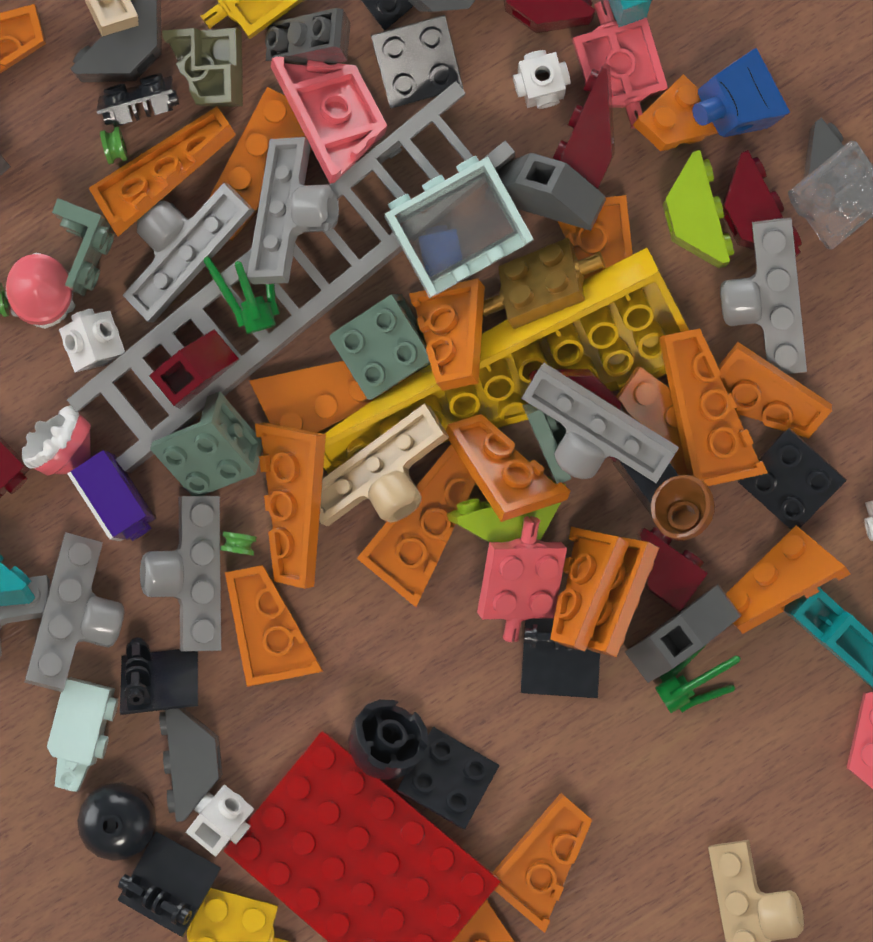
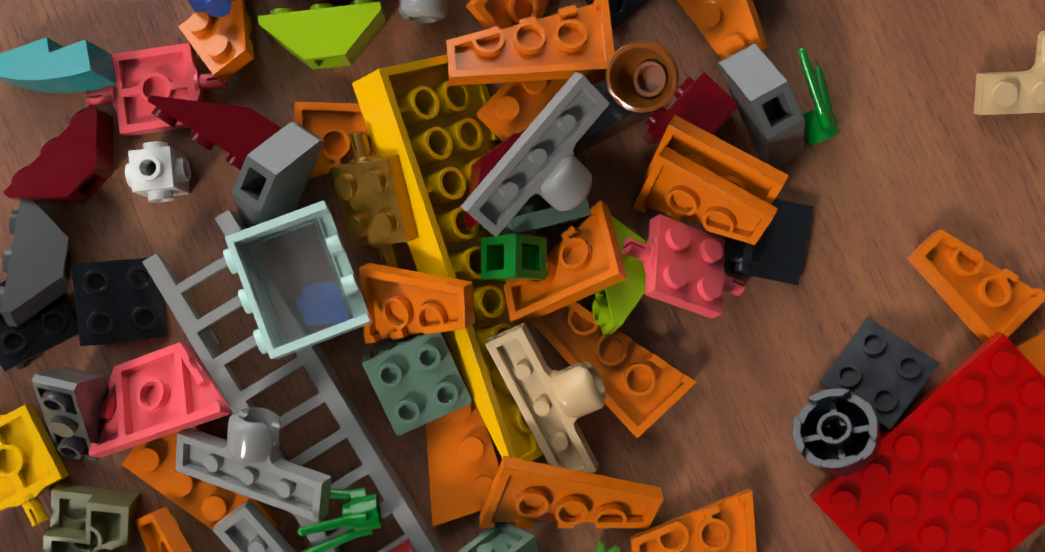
camera: 90 degrees left, 0 degrees up
none -> green brick [481,233,547,282]

